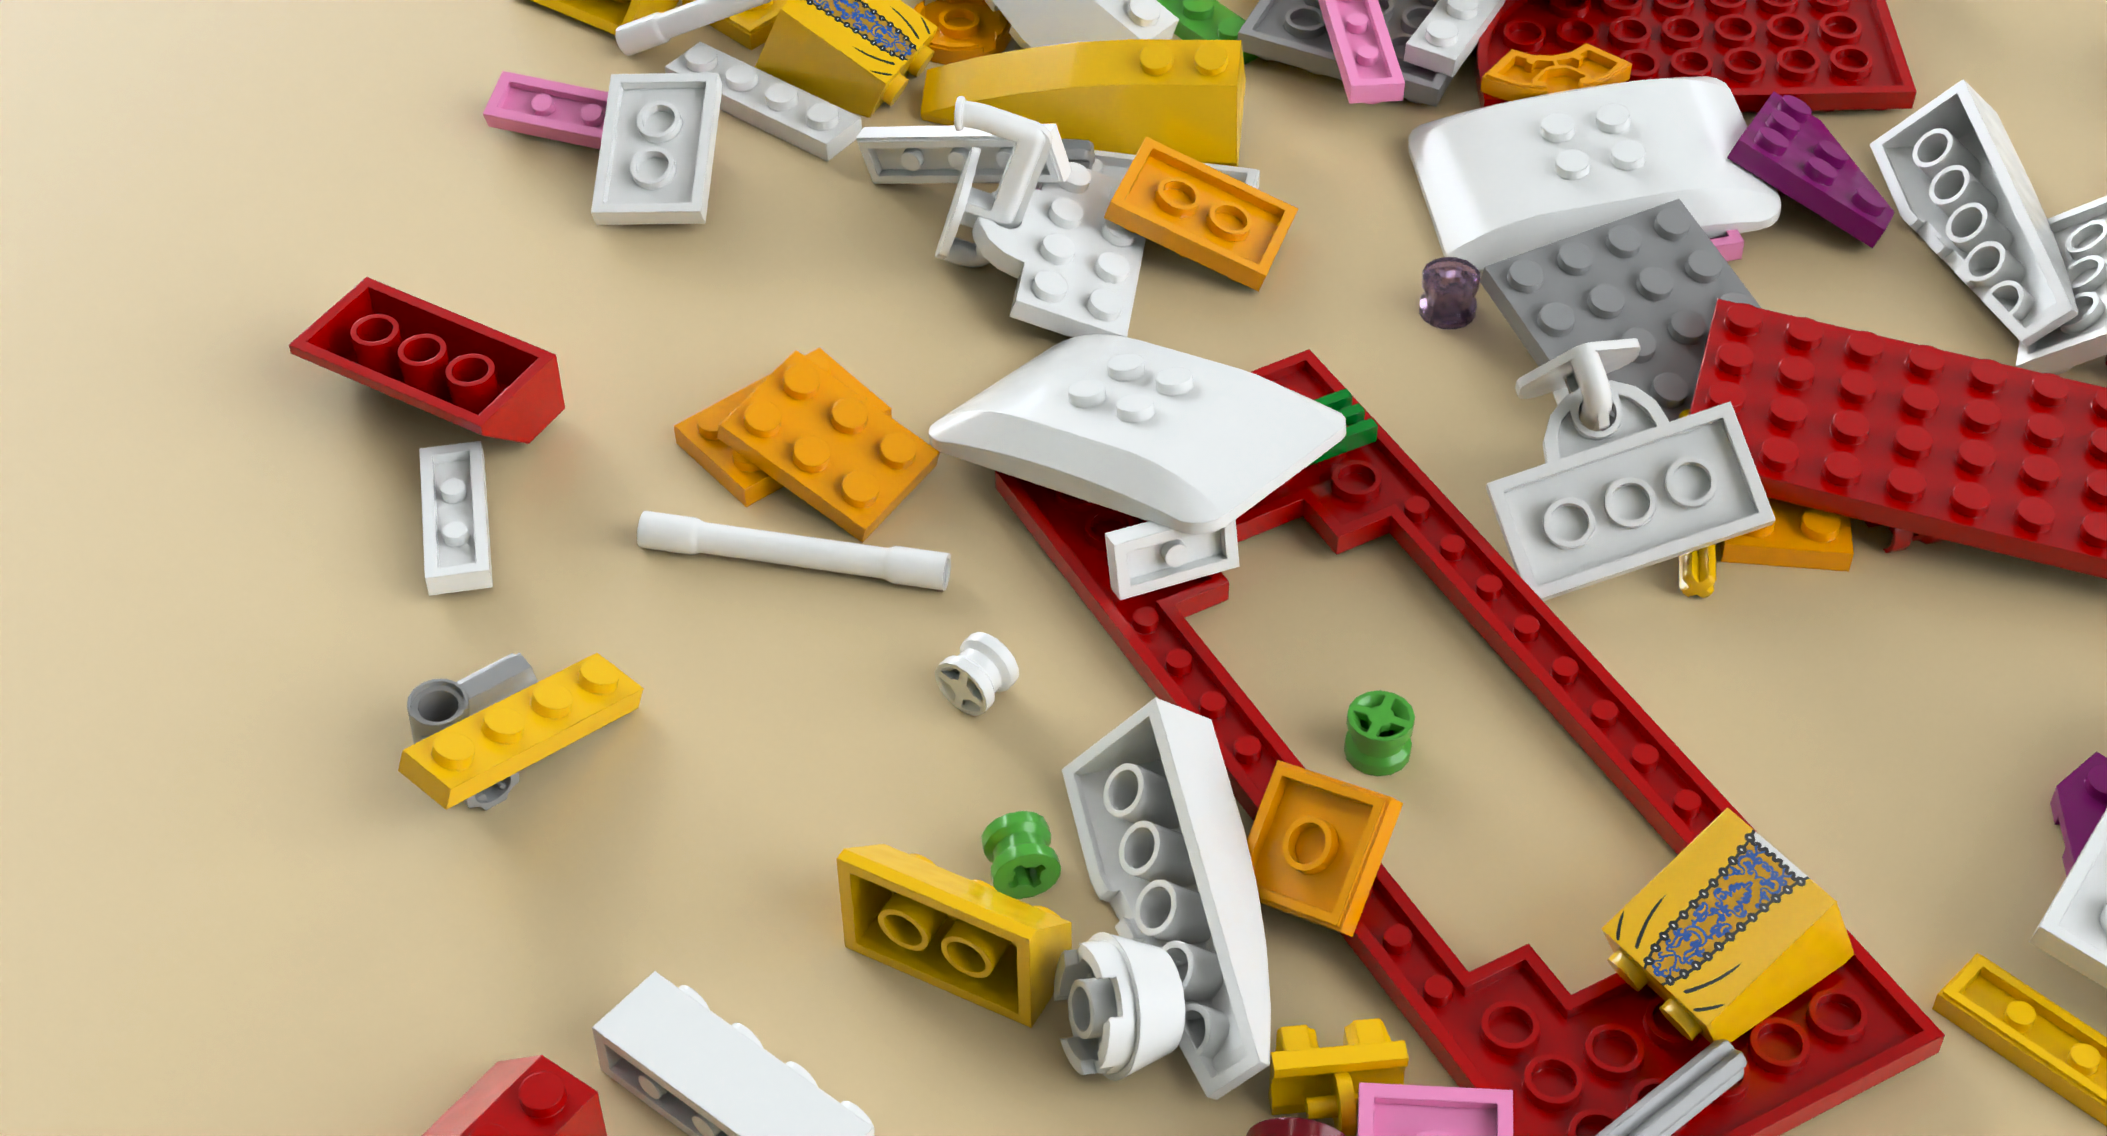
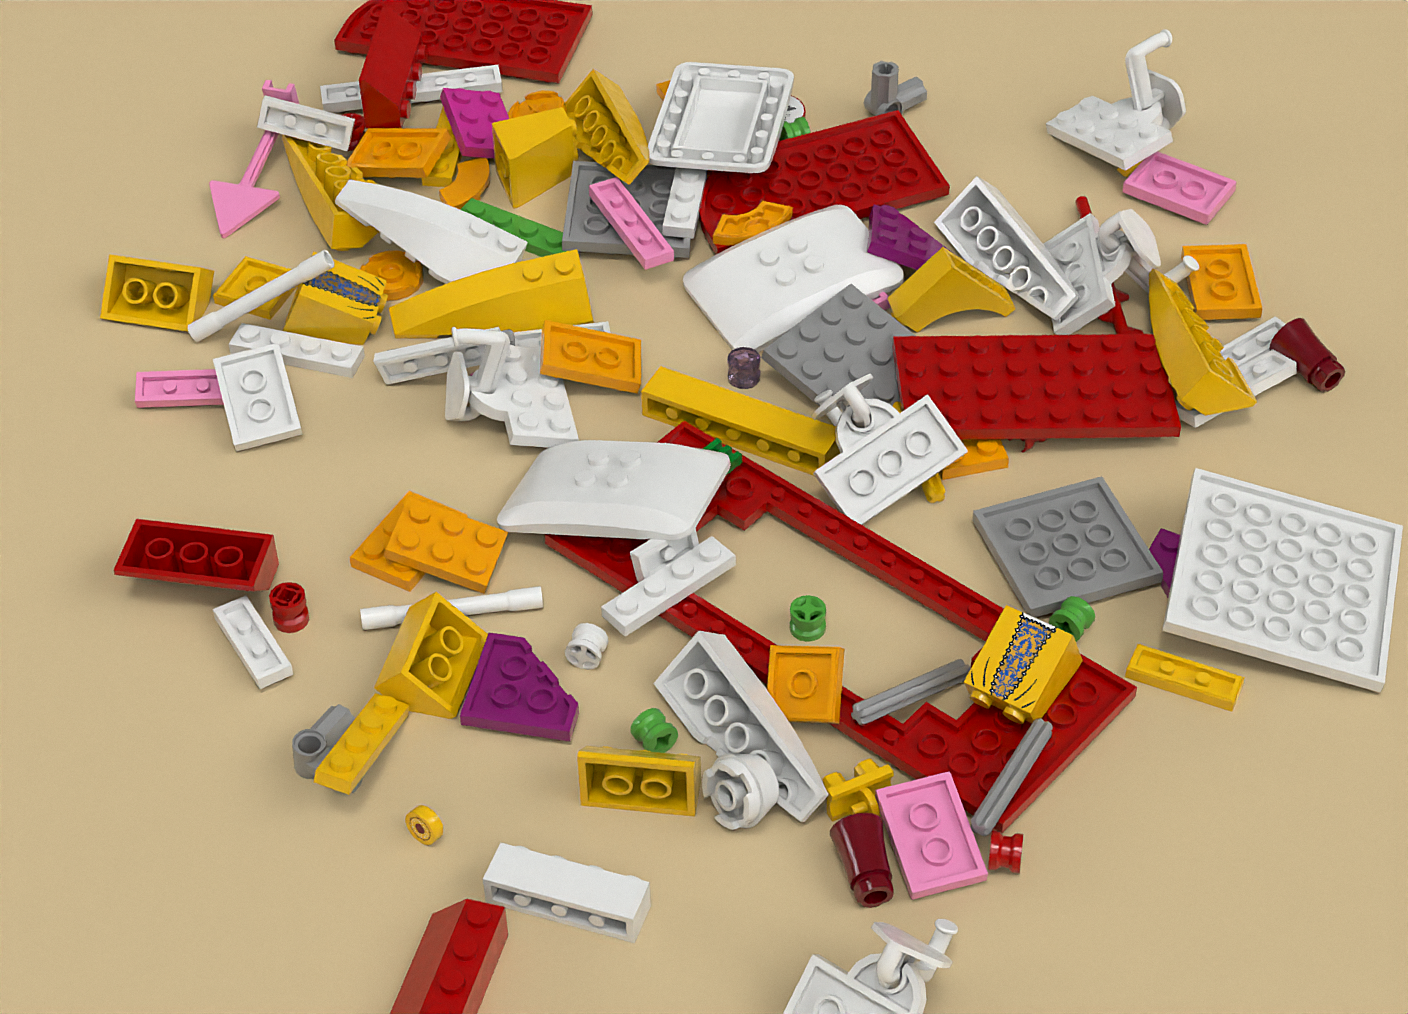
camera: 20 degrees left, 0 degrees up
none -> red wheel [269,582,310,633]
none -> yellow slope [374,592,488,719]
none -> yellow tile [405,805,443,845]
none -> magenta plate [460,632,579,741]
none -> white plate [601,536,736,637]
none -> yellow brick [641,366,841,476]
none -> light grey axle [851,659,970,725]
none -> yellow arch [887,247,1016,333]
none -> light grey plate [972,476,1163,618]
none -> bright green wheel [1049,596,1095,642]

